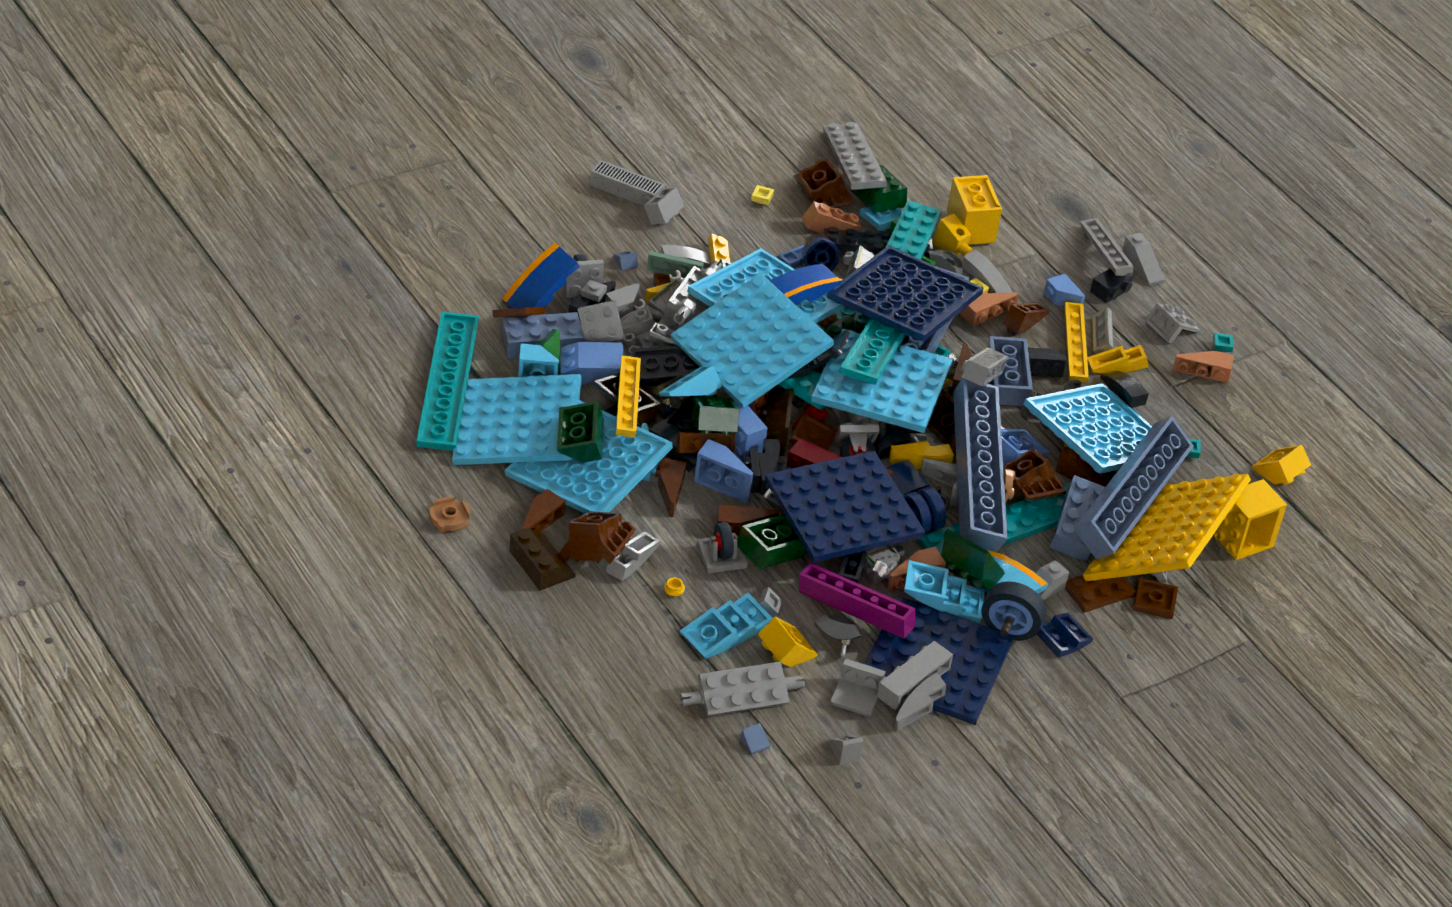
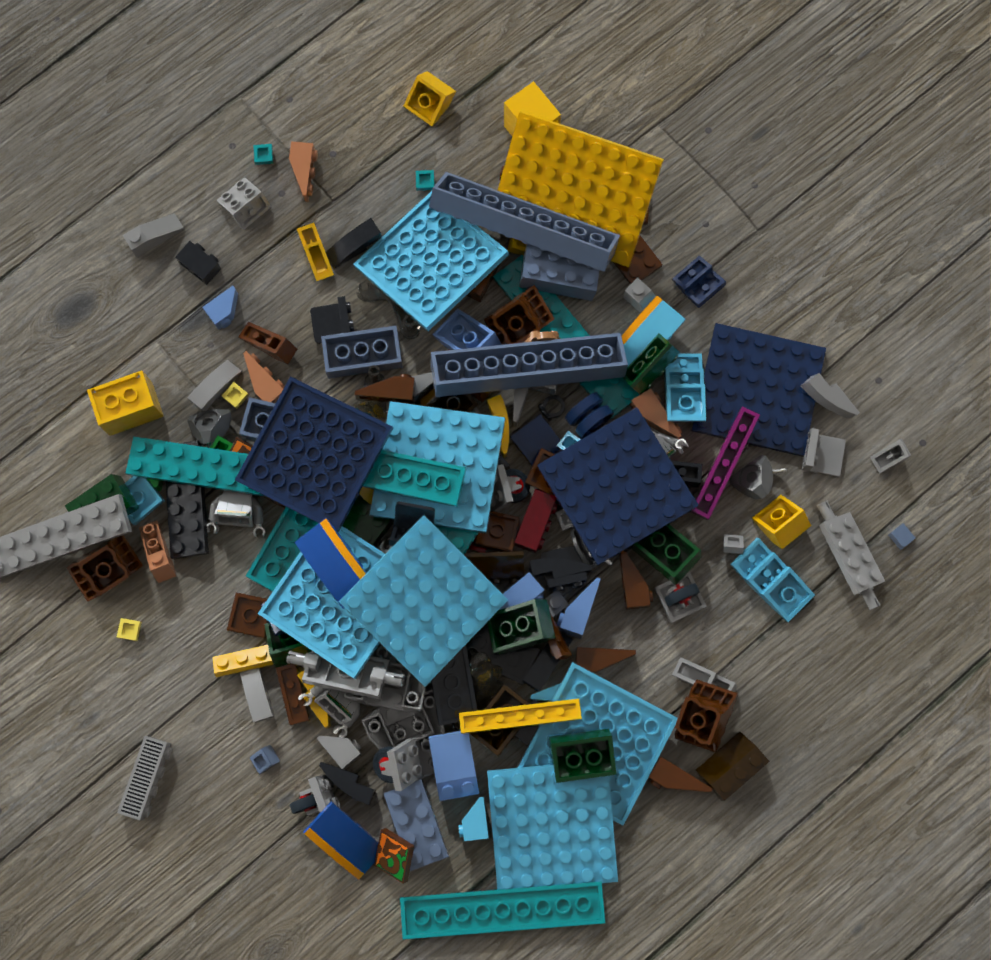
camera: 90 degrees left, 35 degrees up
medium nougat plate [429,497,470,533] -> none
green slope [538,329,560,370] -> none
light grey plate [581,280,607,302] -> none
light grey brick [644,187,684,226] -> none
sand green plate [647,251,704,279] -> none
medium azure slope [659,365,722,397] -> none
yellow plate [664,577,685,596] -> none
medium blue tile [777,245,805,268] -> none
dark blue cylinder [802,237,839,271] -> none
light grey brick [877,641,953,710] -> none
yellow torso [932,213,973,256] -> none
light grey brick [961,348,1009,386] -> none
wheel [981,581,1046,641] -> none
yellow plate [1064,302,1089,383] -> none
light grey plate [1080,218,1133,276] -> none
light grey plate [1092,307,1113,354] -> none

